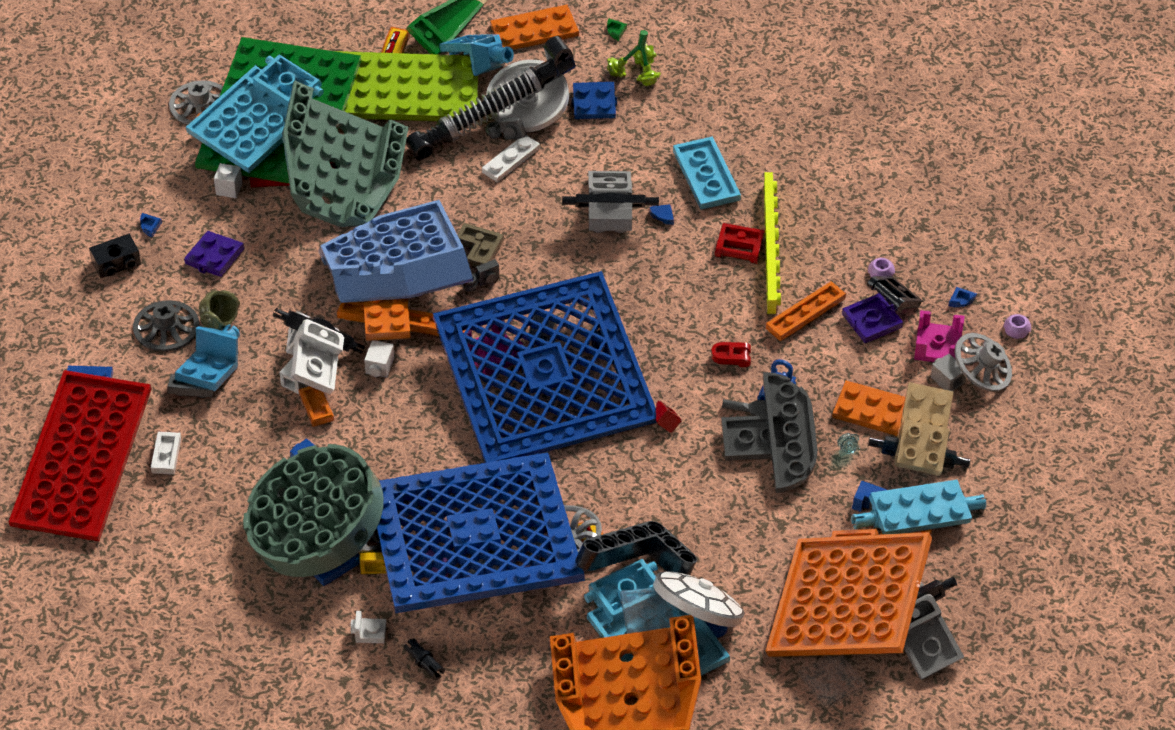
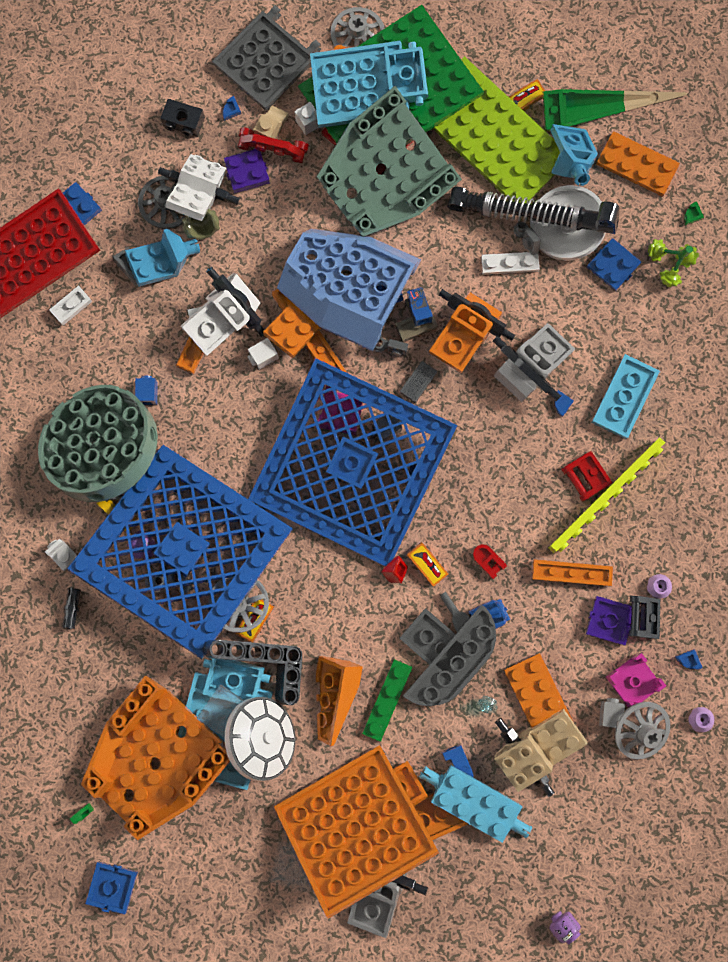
camera: 45 degrees right, 30 degrees up
none -> white piece [158,154,240,221]
none -> dark grey plate [212,5,321,111]
none -> red plate [238,127,309,163]
none -> tan arch [253,105,289,139]
none -> orange wedge [316,656,363,746]
none -> green plate [362,659,412,742]
none -> dark grey tile [400,361,438,403]
none -> blue leg [406,287,433,327]
none -> slope [406,542,448,587]
none -> orange piece [429,289,516,373]
none -> medium lavender head [550,911,581,944]

